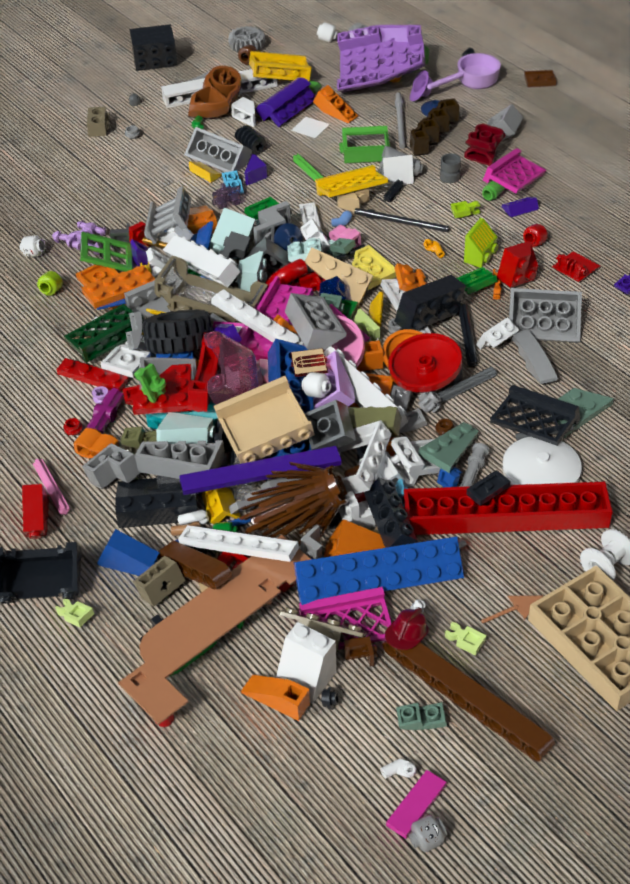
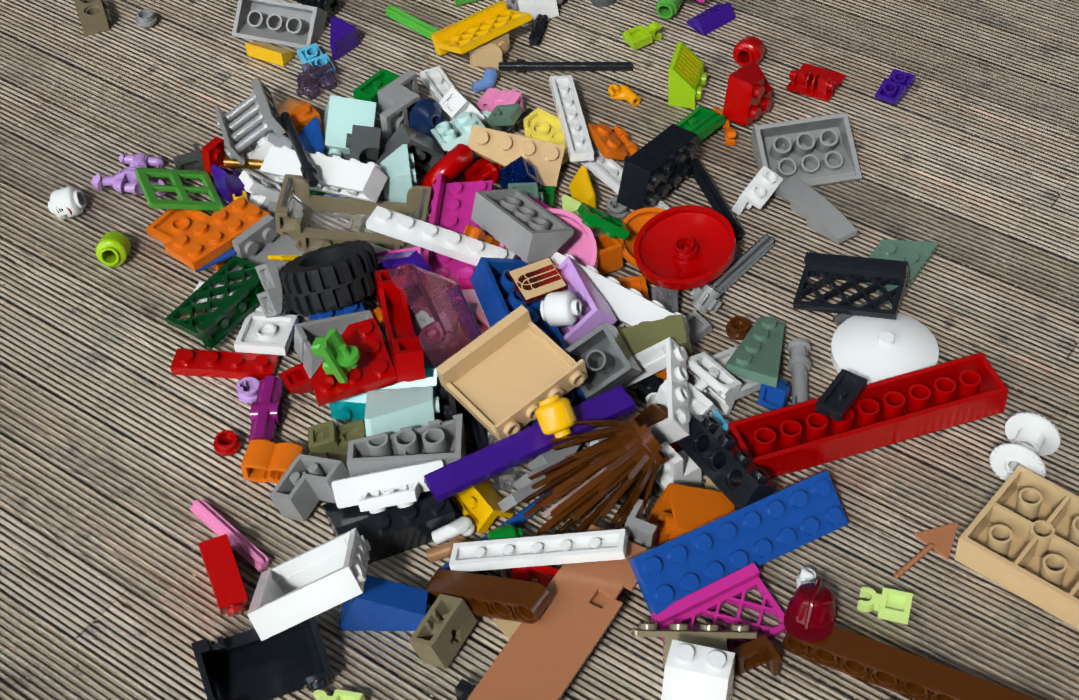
camera: 15 degrees left, 0 degrees up
none -> white window [247,528,371,641]
none -> black bar [281,112,319,187]
none -> white bracket [331,459,444,514]
none -> yellow head [535,394,577,439]
none -> white plate [549,75,594,162]
none -> green plate [577,202,630,240]

